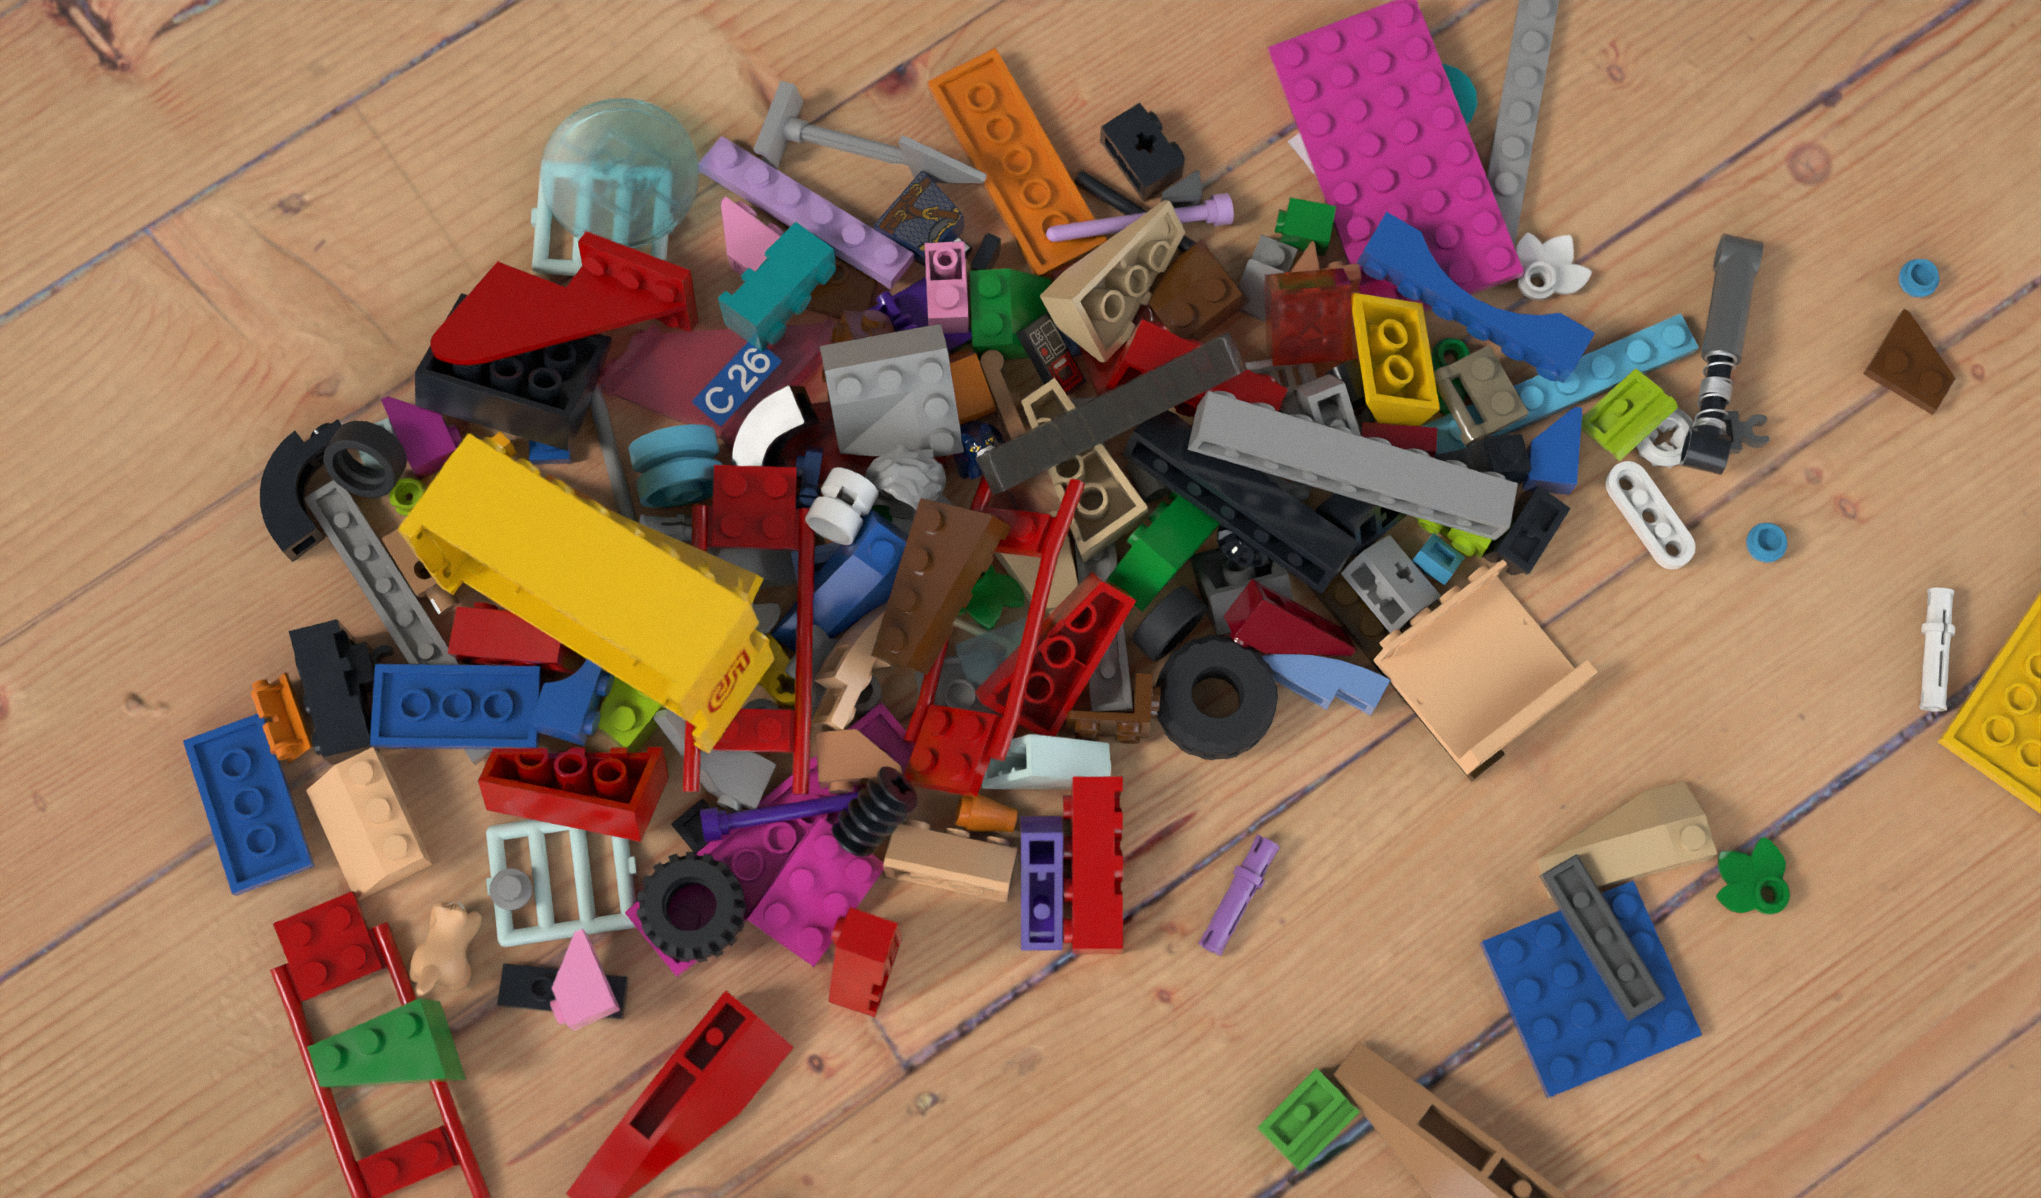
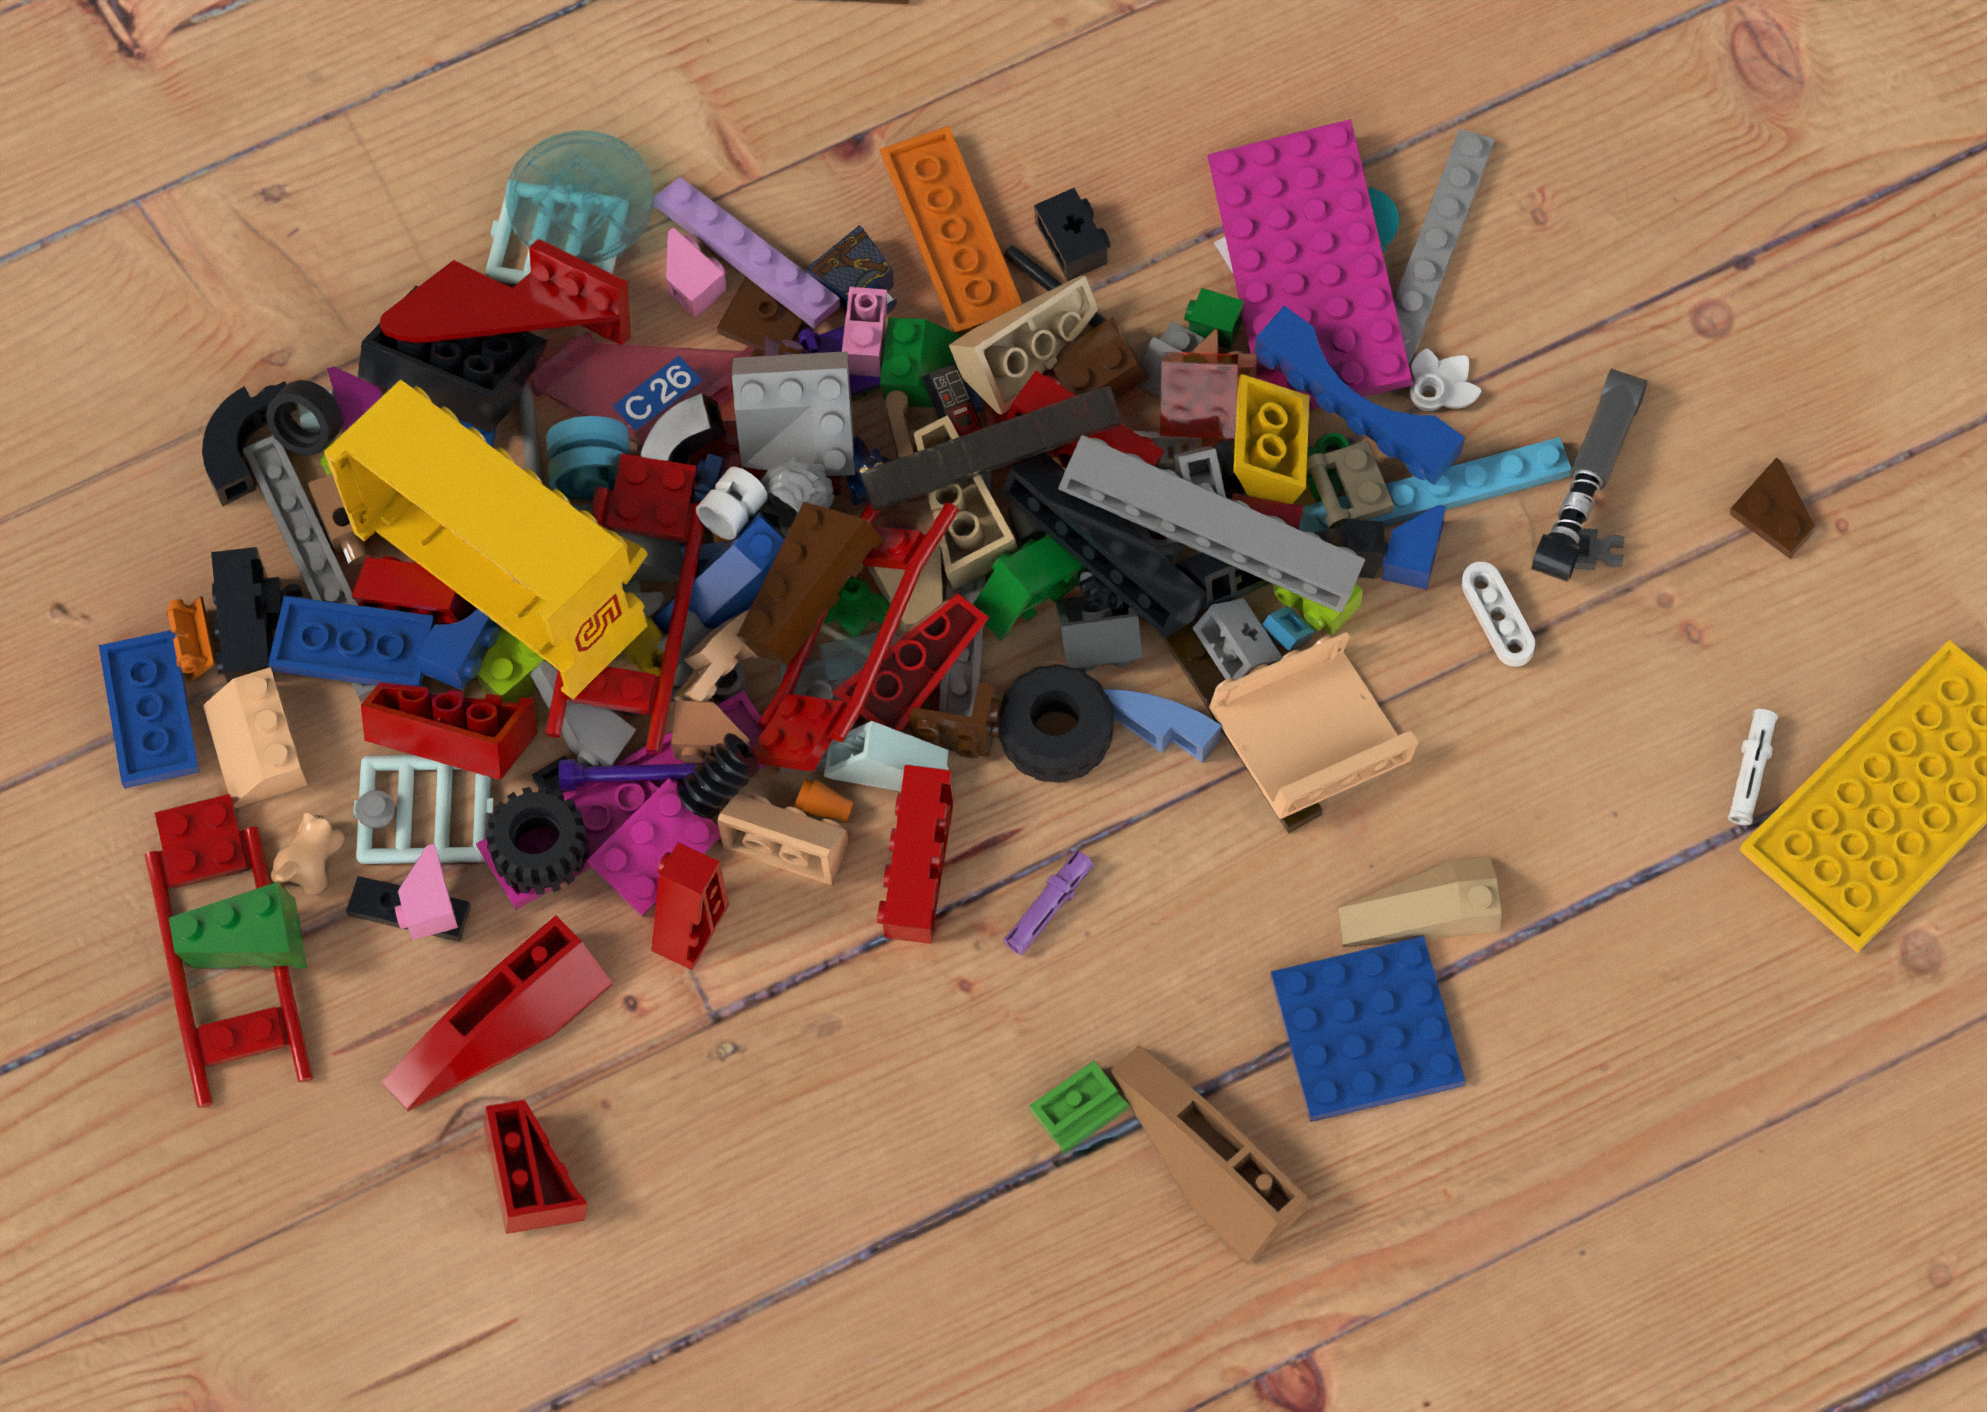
camera: 15 degrees right, 10 degrees down
teal wedge [718,222,836,352] -> none
light grey piece [753,81,987,183] -> none
orange slope [949,348,996,425] -> none
black tile [970,233,1001,271] -> none
dark purple slope [1021,816,1063,950] -> none
lavender piece [1046,193,1233,242] -> none
black tyre [1132,585,1207,662] -> none
dark grey slope [1161,170,1202,208] -> none
dark red slope [1223,579,1357,656] -> none
black hinge [1482,485,1571,575] -> none
dark grey tile [1539,854,1666,1021] -> none
lime plate [1581,368,1678,461] -> none
white gear [1636,408,1694,469] -> none
green plate [1716,837,1790,915] -> none
dark azure plate [1746,523,1787,563] -> none
dark azure plate [1898,259,1939,298] -> none

